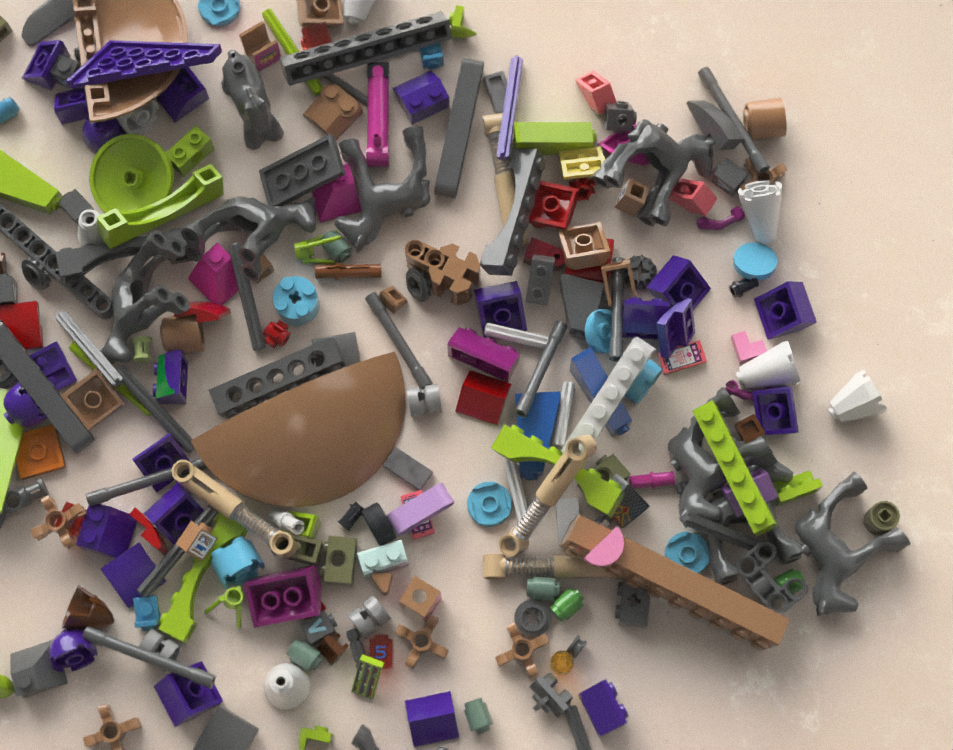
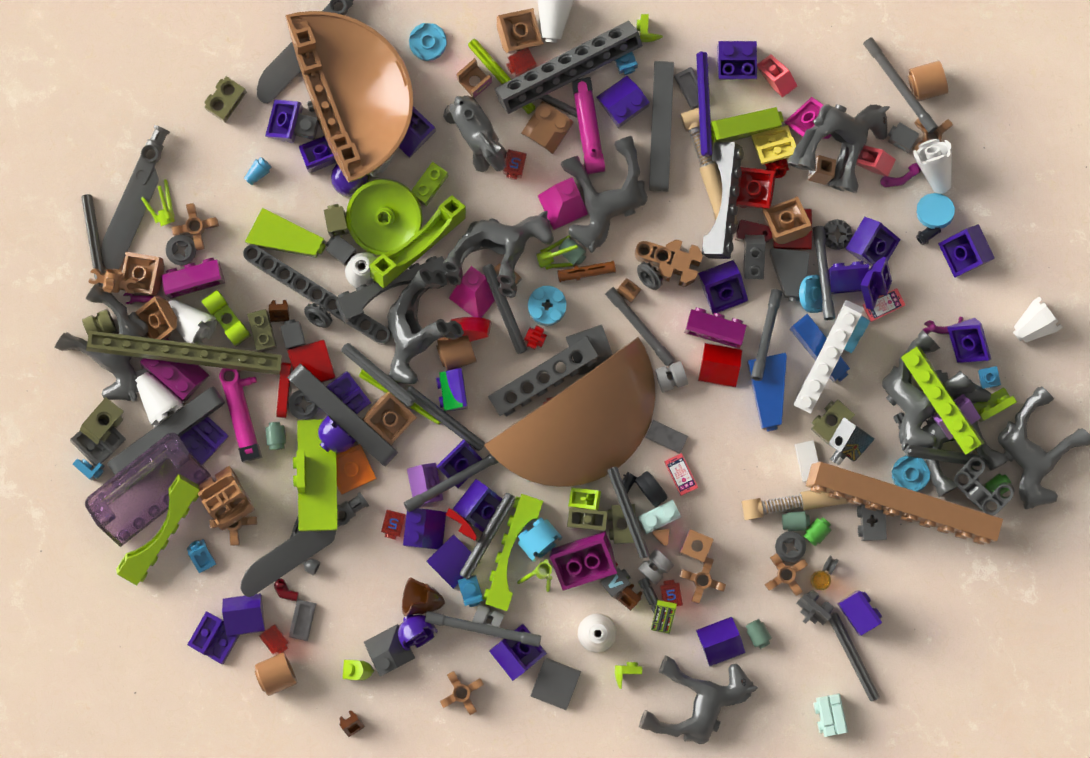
camera: 10 degrees left, 10 degrees up
medium nougat pin [30,495,87,549] -> none
dark purple wing [66,40,222,89] -> none
yellowish green bush [132,336,153,363] -> none
tan piece [171,460,297,558] -> none
medium nougat brick [176,520,218,561] -> none
dark grey plate [259,134,345,206] -> none
white pin [268,508,305,535] -> none
sand green brick [286,639,322,672] -> none
lavender beam [386,483,455,536] -> none
medium azure tile [467,481,512,527] -> none
white axle [484,323,548,349] -> none
lime arch [491,424,625,518] -> none
tan piece [499,435,597,557] -> none
white axle [504,459,528,521] -> none
white axle [552,381,575,447] -> none
bright pink tile [583,526,624,566] -> none
medium nougat piece [601,259,637,306] -> none
dark grey brick [603,101,637,134] -> none
dark pink axle [629,471,675,489] -> none
dark grey slope [686,100,744,150] -> none
bright pink piece [731,331,767,364] -> none
reddish brown tile [734,414,765,444] -> none
white cone [736,341,801,388] -> none
olive wheel [864,501,900,535] -> none
none -> olive brick [324,204,349,237]
none -> medium lavender panel [407,462,443,504]
none -> clear red brick [503,149,527,180]
none -> dark grey axle [608,467,650,559]
none -> dark purple slope [717,41,757,80]
none -> dark azure bracket [978,366,1001,389]

